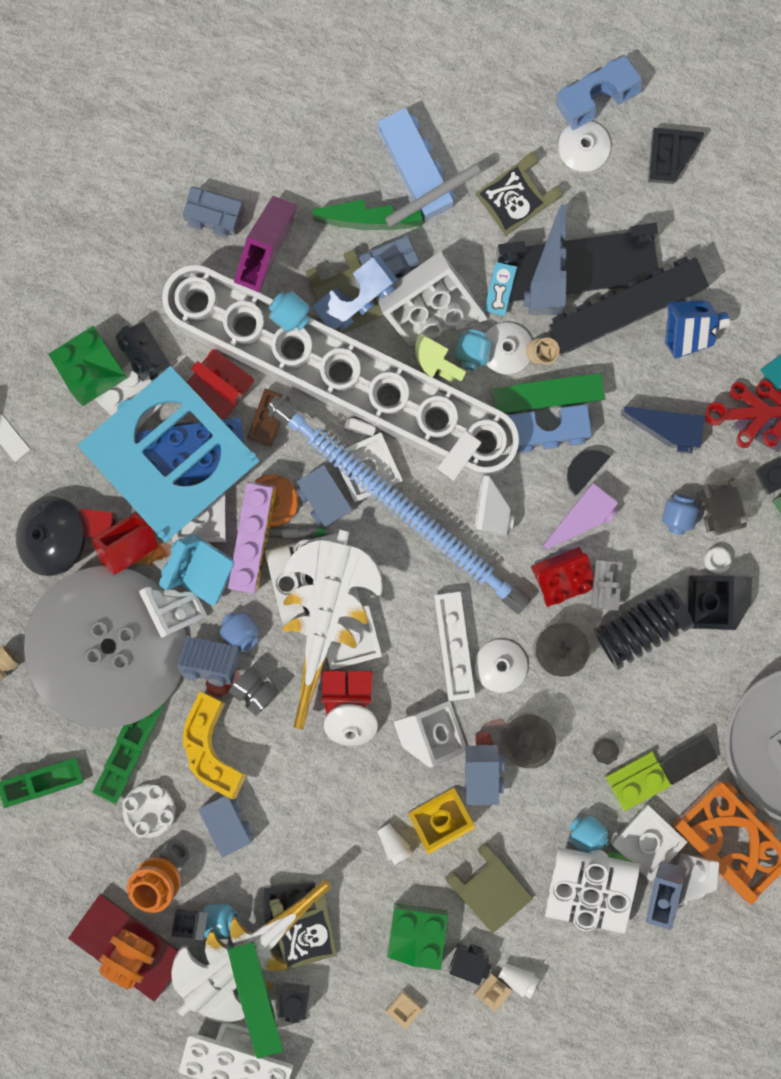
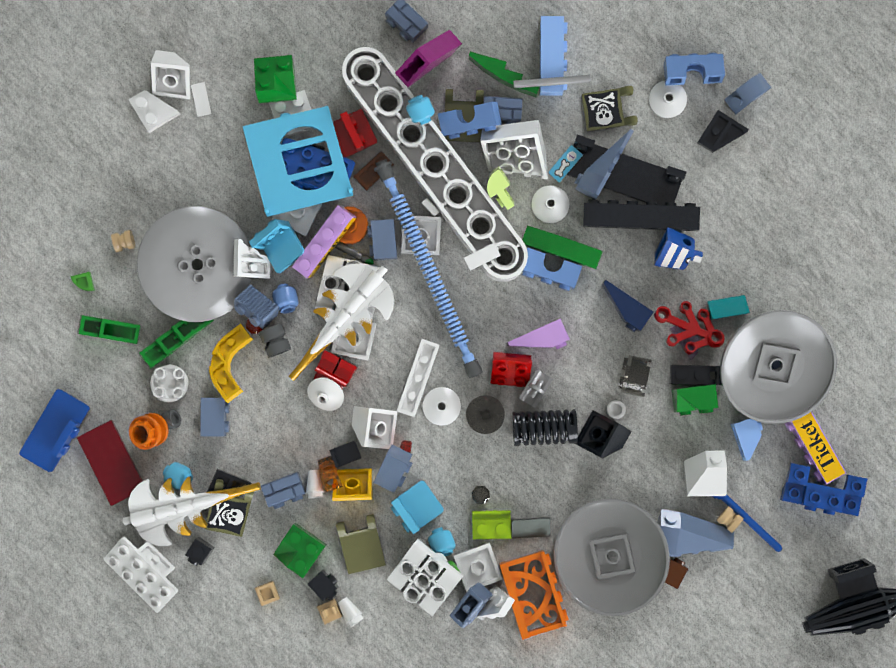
camera: 25 degrees right, 0 degrees up
black dish [16,496,86,576] -> none
red brick [80,509,117,538] -> none
red brick [92,512,159,575] -> none
orange piece [99,929,155,990] -> none
black bracket [115,322,171,382] -> none
clear orange piece [132,544,168,566] -> none
black plate [171,909,208,941] -> none
green slope [227,940,283,1059] -> none
medium azure head [455,330,492,371] -> none
white slope [474,476,514,537] -> none
clear smoke brick [500,713,556,768] -> none
tan wheel [526,338,559,364] -> none
black tile [567,450,611,496] -> none
medium blue head [662,494,700,535] -> none
none -> blue bracket [19,389,90,472]
none -> sand blue brick [261,472,306,509]
none -> clear orange leg [318,456,343,492]
none -> black bracket [329,441,362,468]
none -> medium azure bracket [390,481,444,534]
none -> sand blue brick [724,73,772,115]

